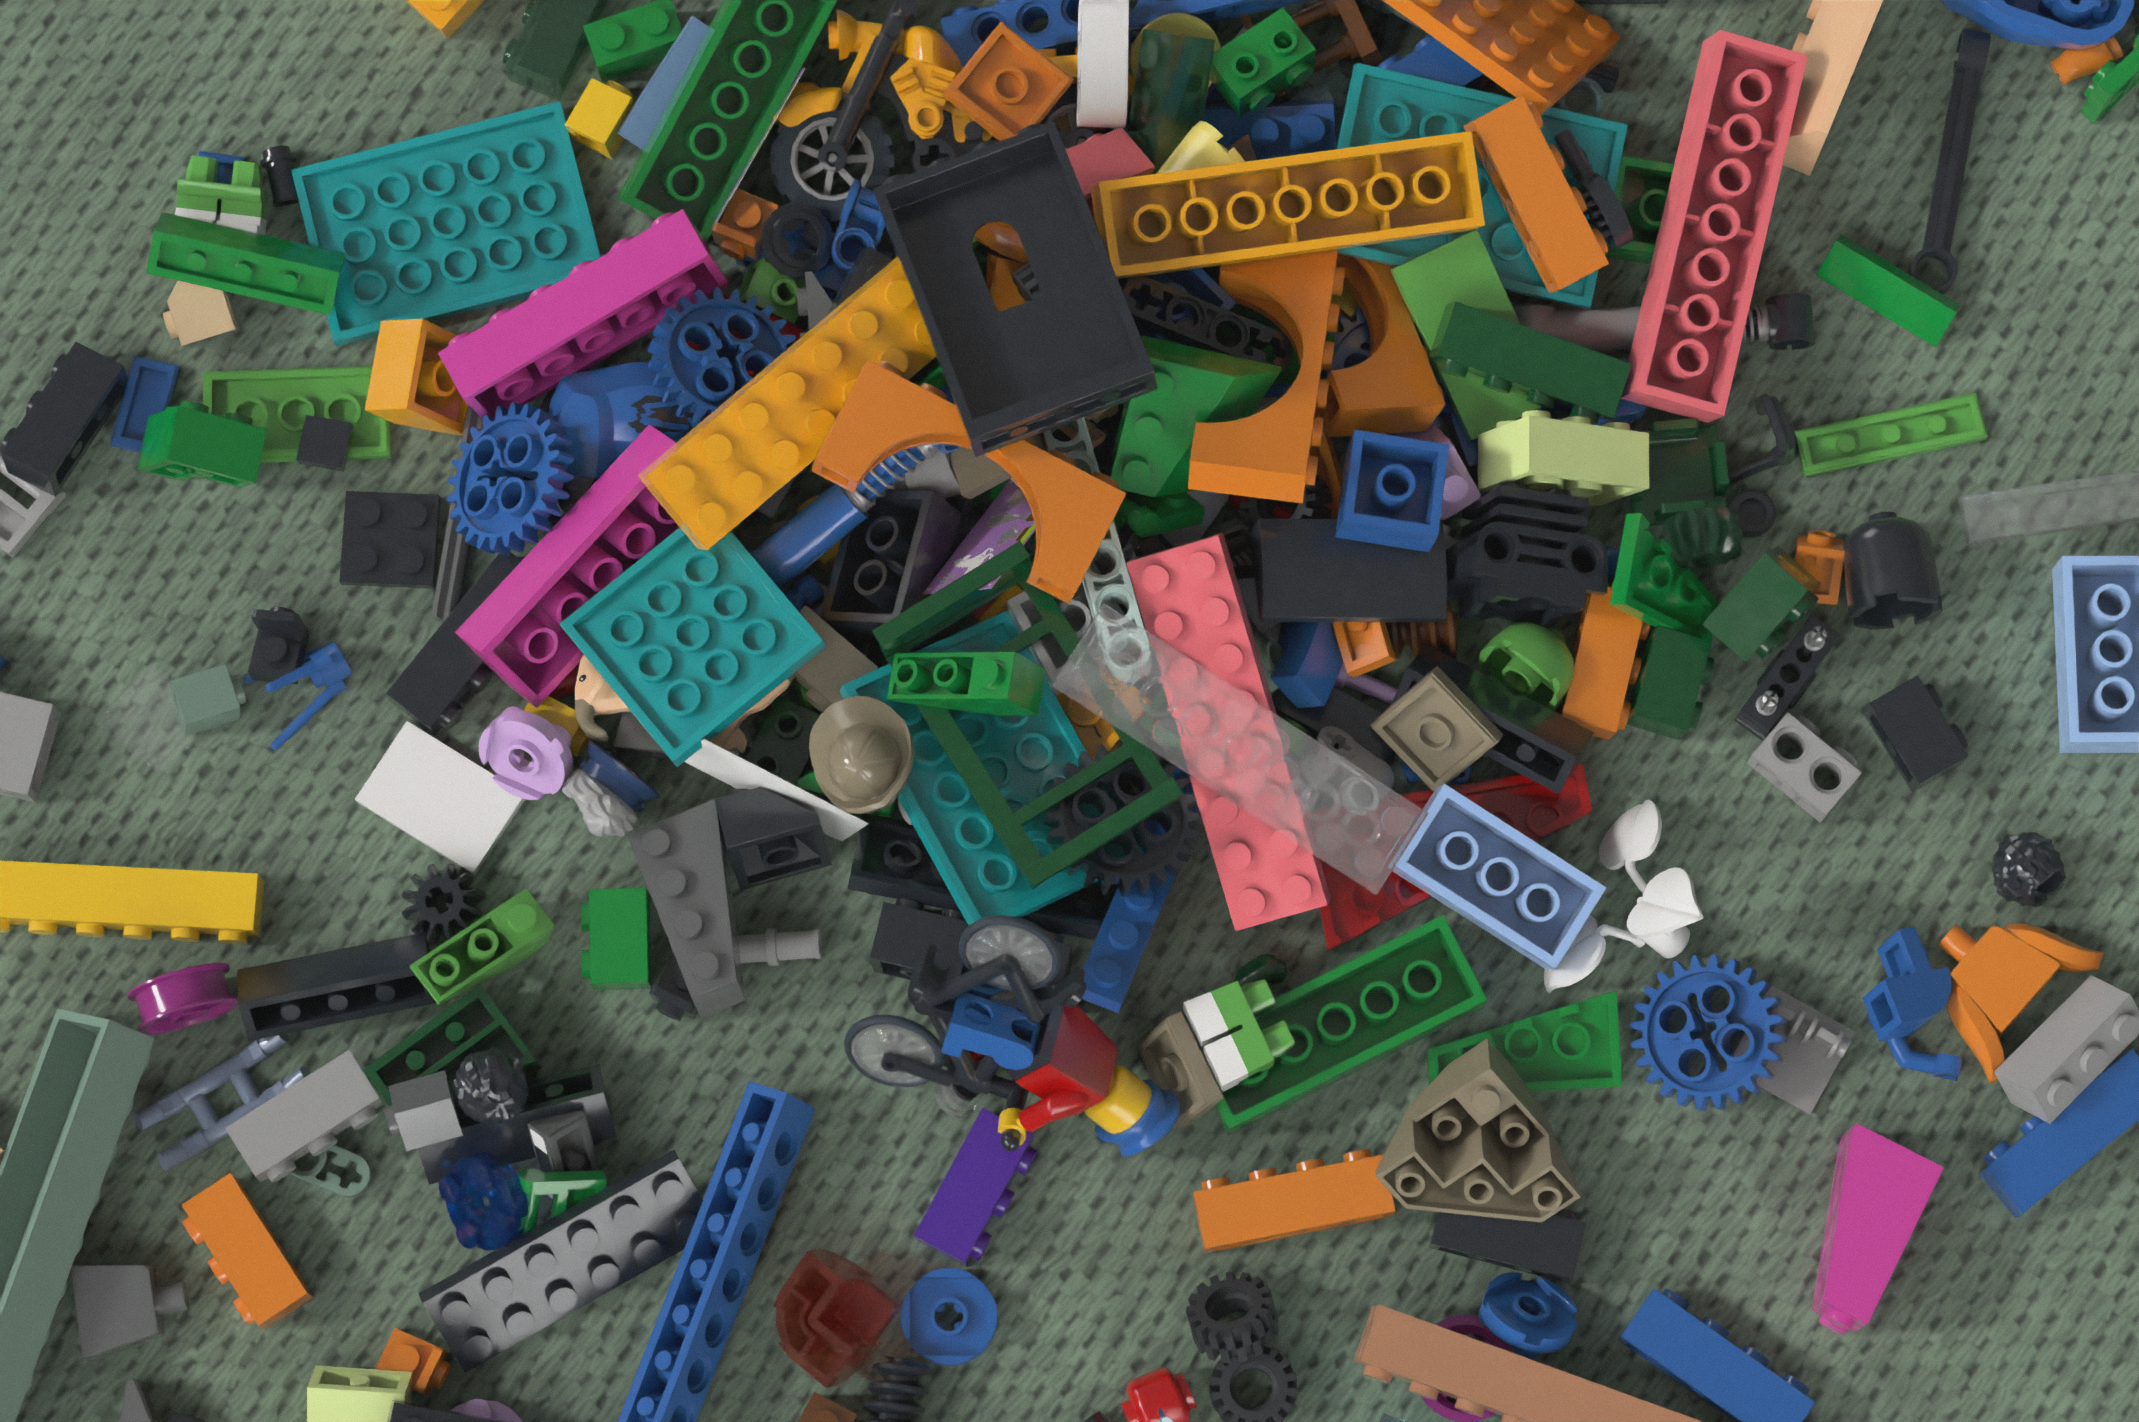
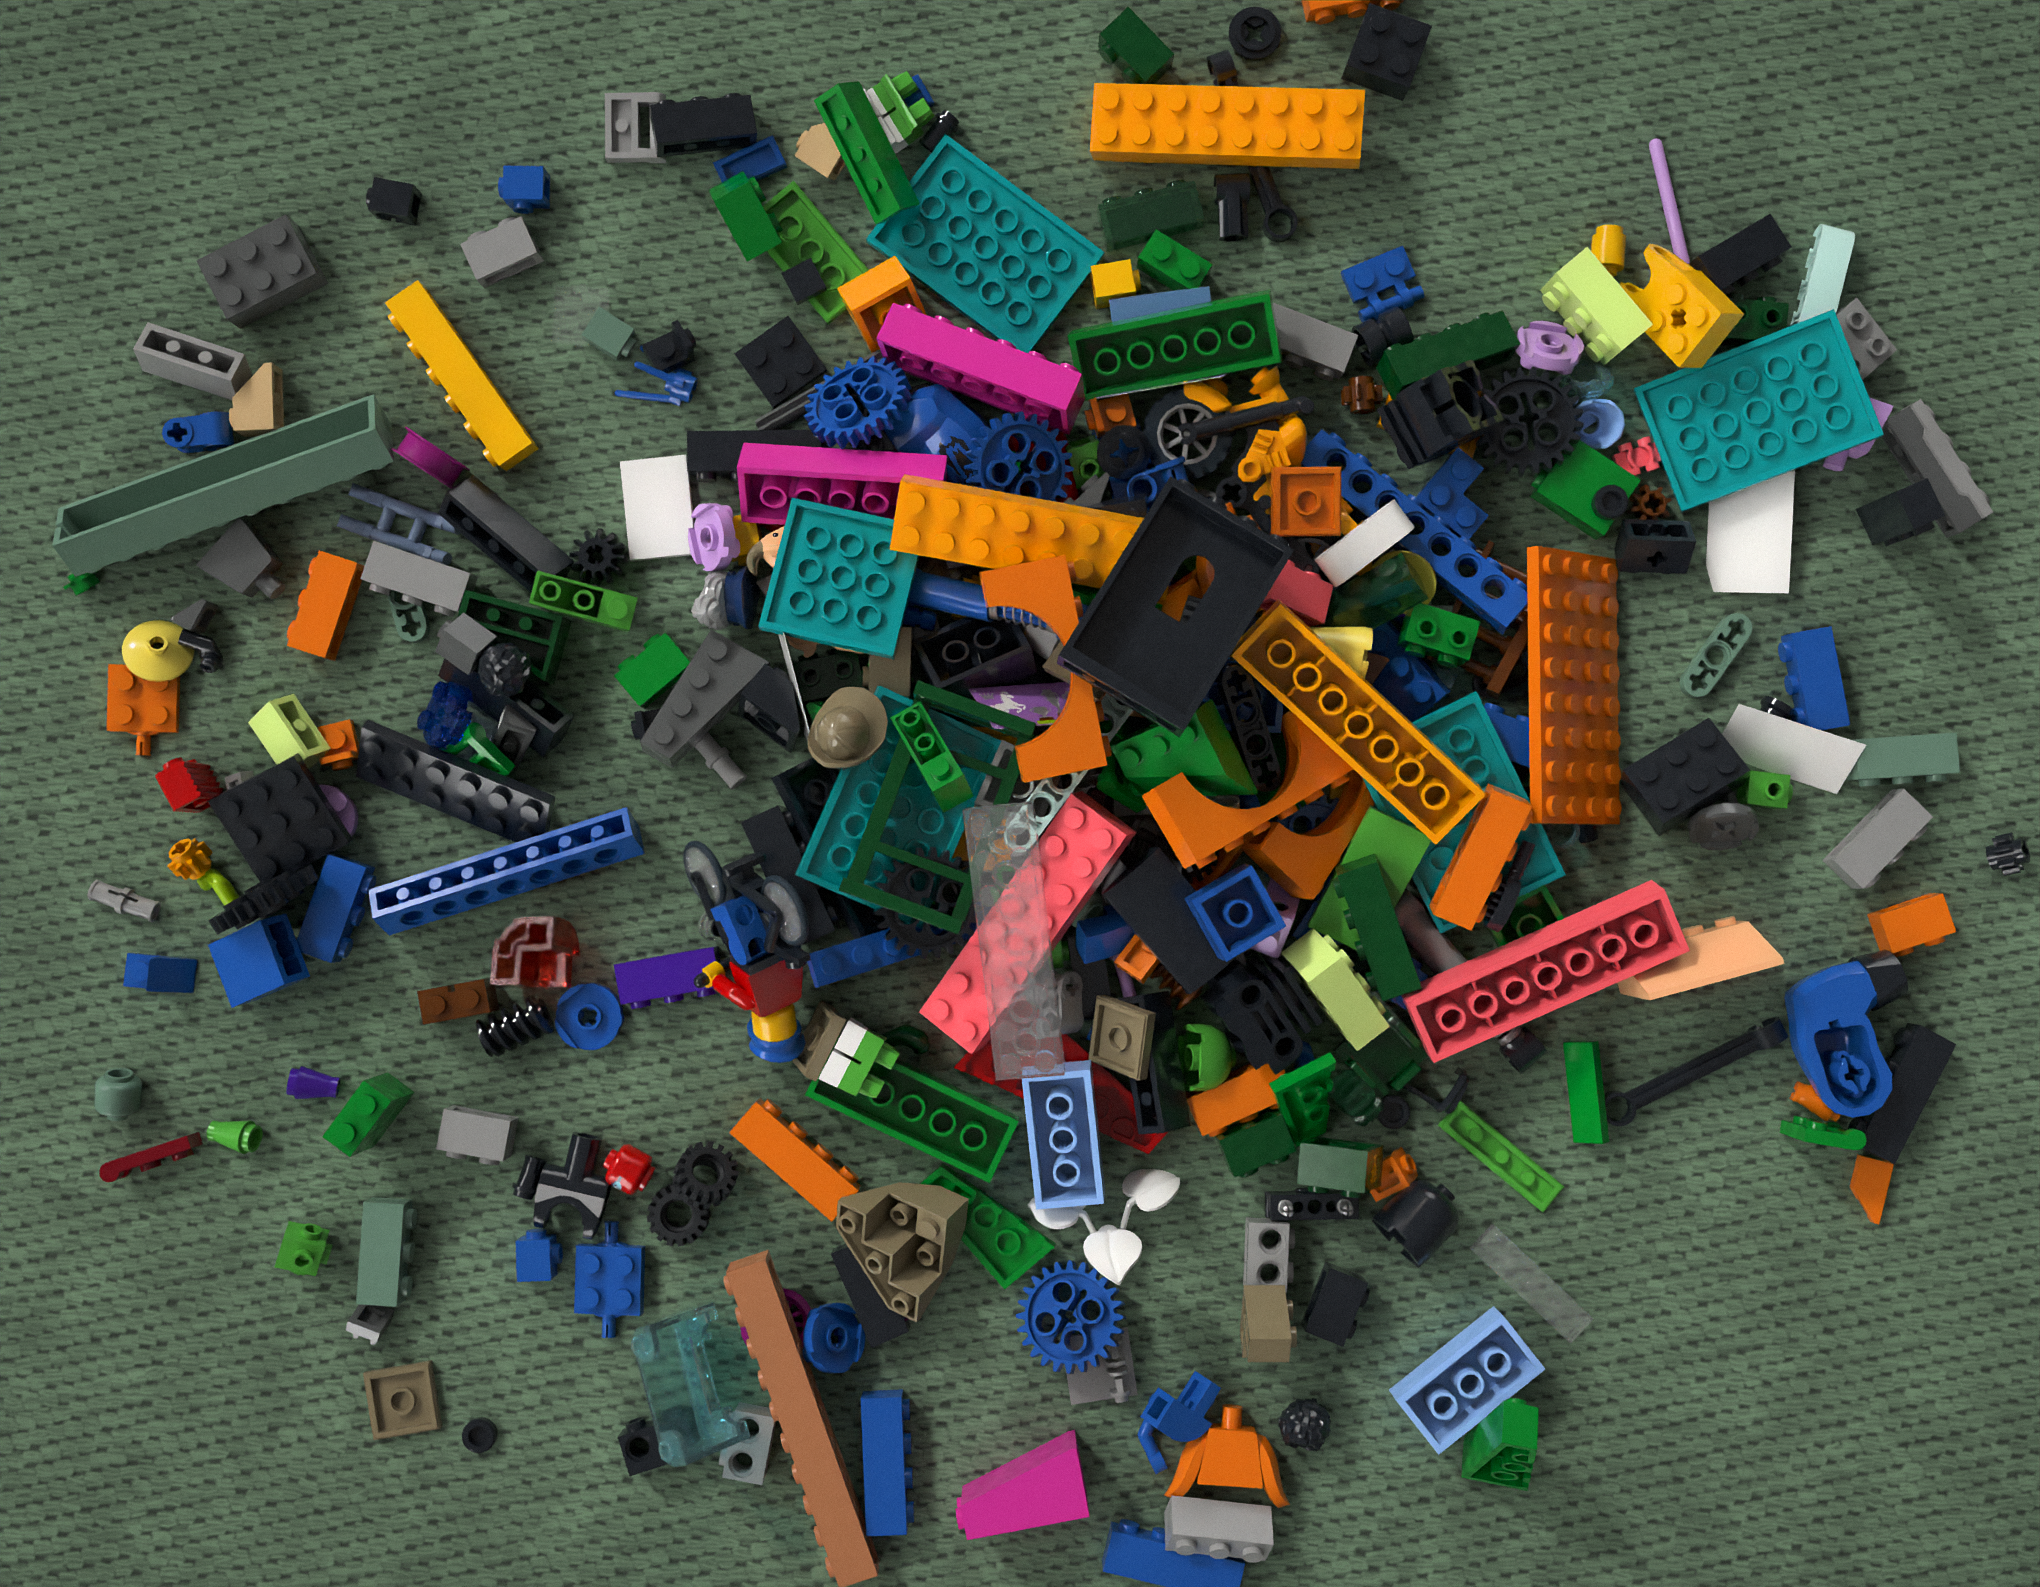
camera: 50 degrees right, 10 degrees up
none -> dark tan brick [1240,1285,1297,1362]

